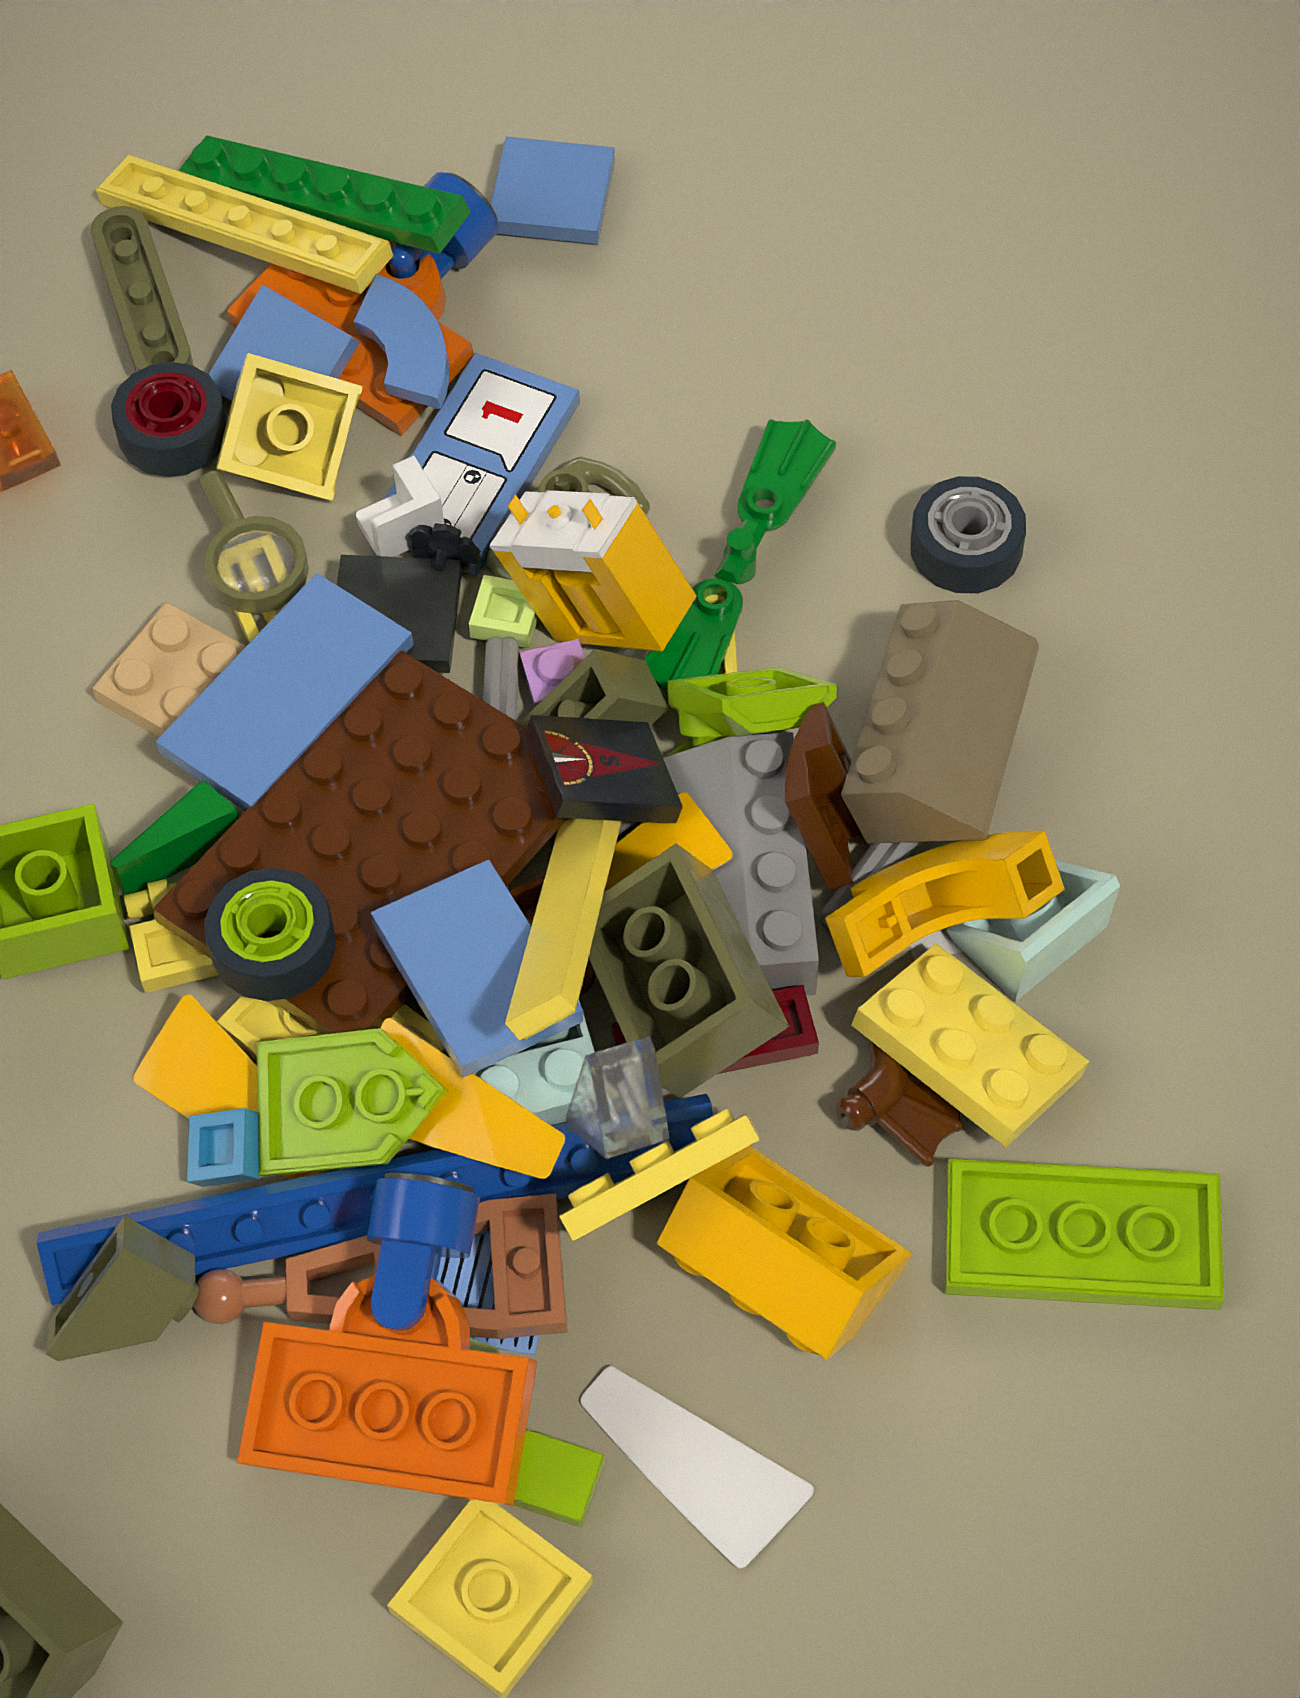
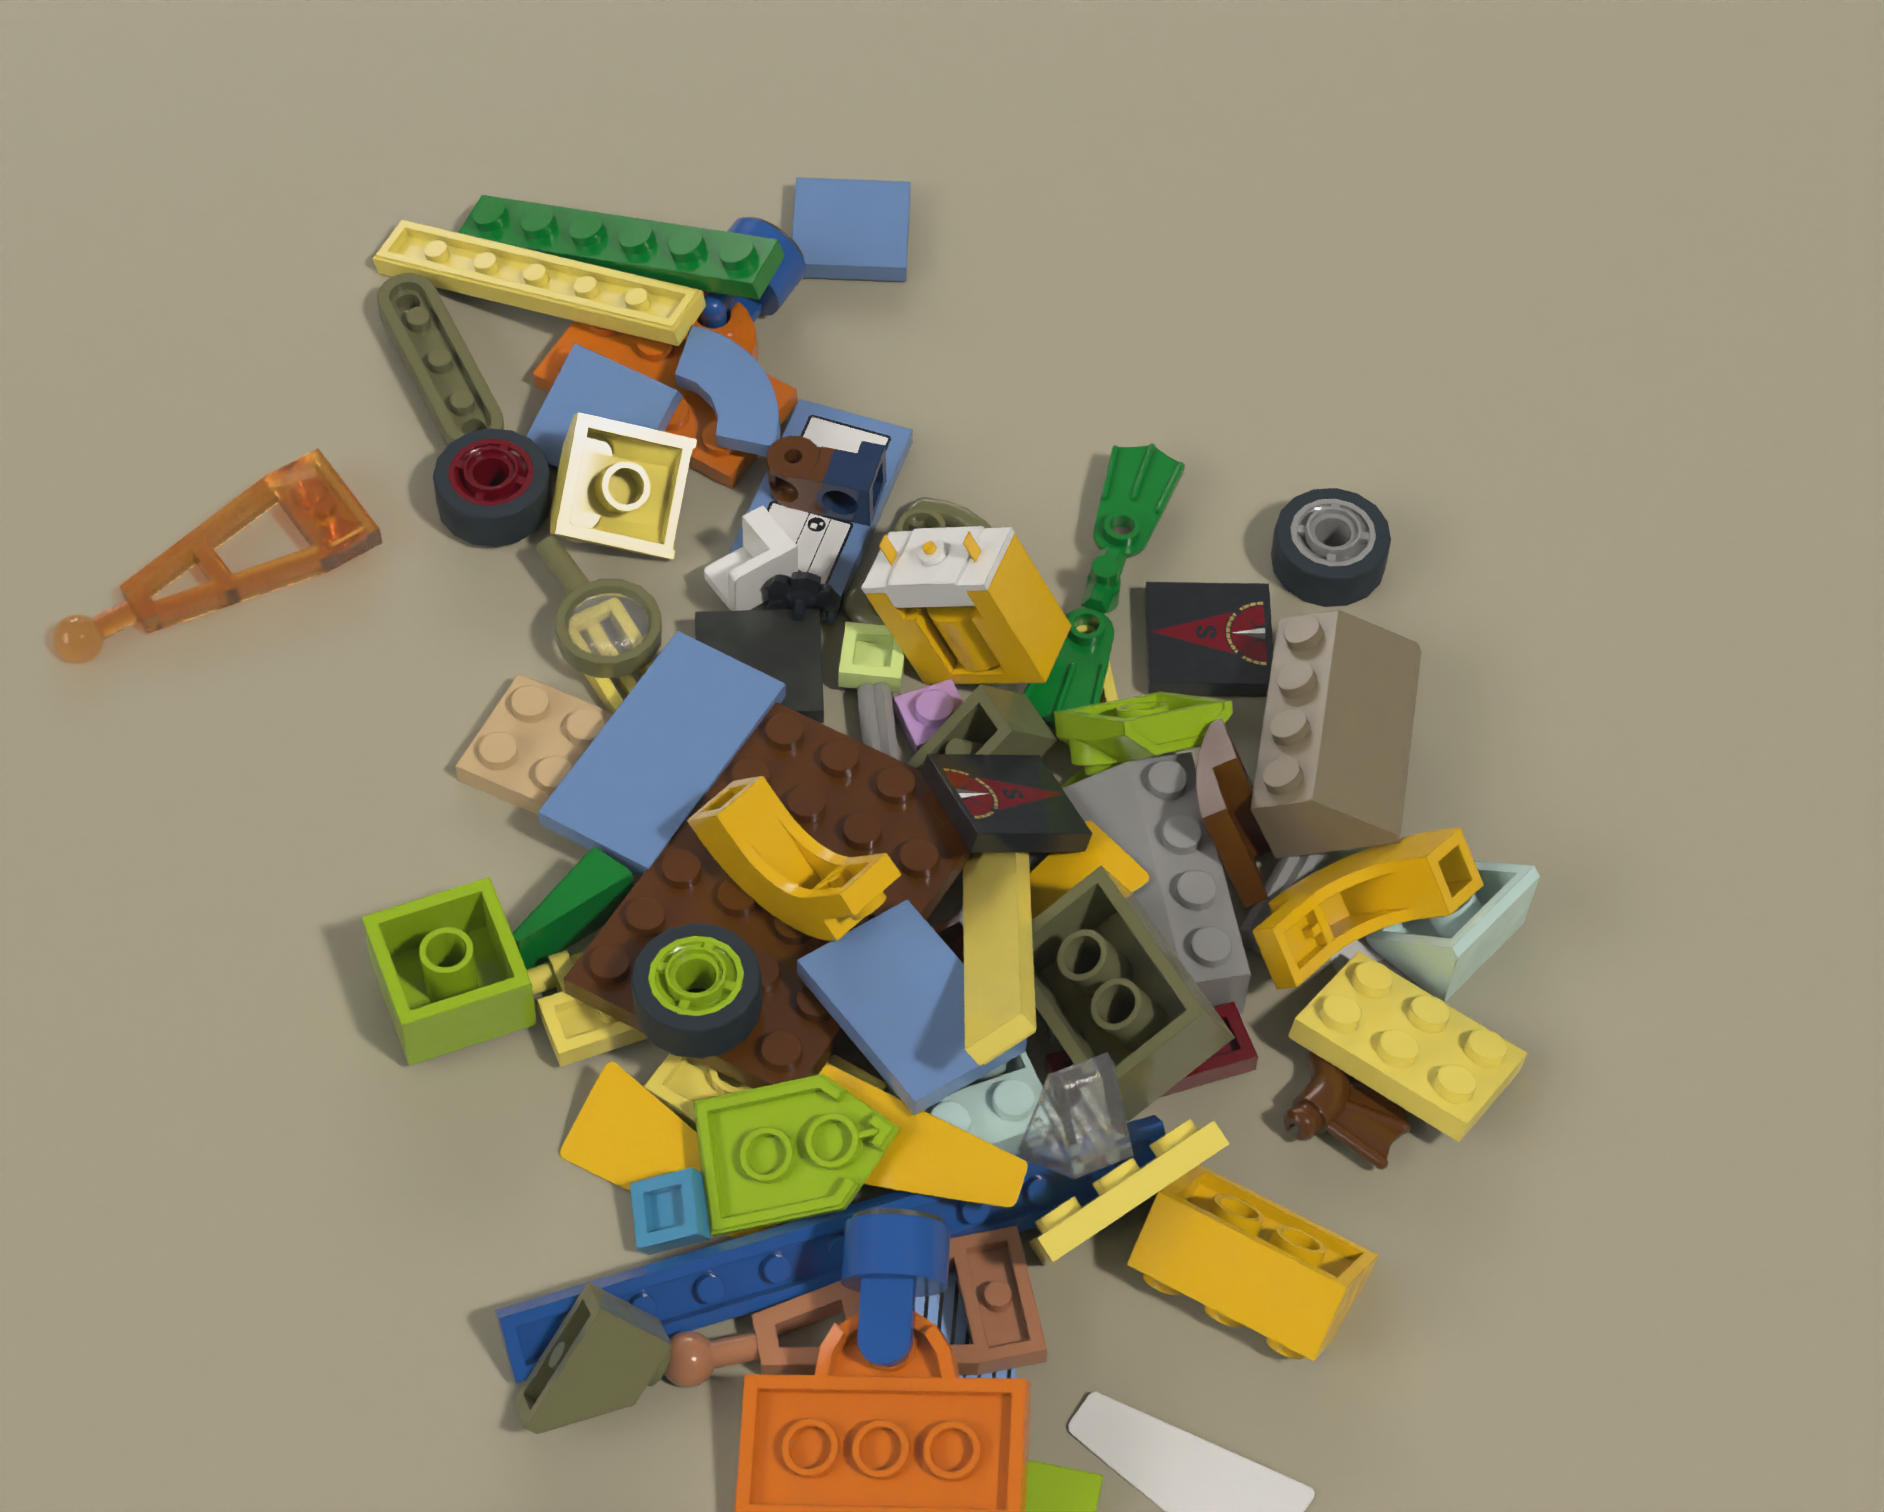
camera: 10 degrees left, 5 degrees down
lime tile [945,1159,1224,1310] -> none
none -> yellow arch [687,776,902,941]
none -> leg [767,436,887,526]
none -> black tile [1145,582,1273,697]

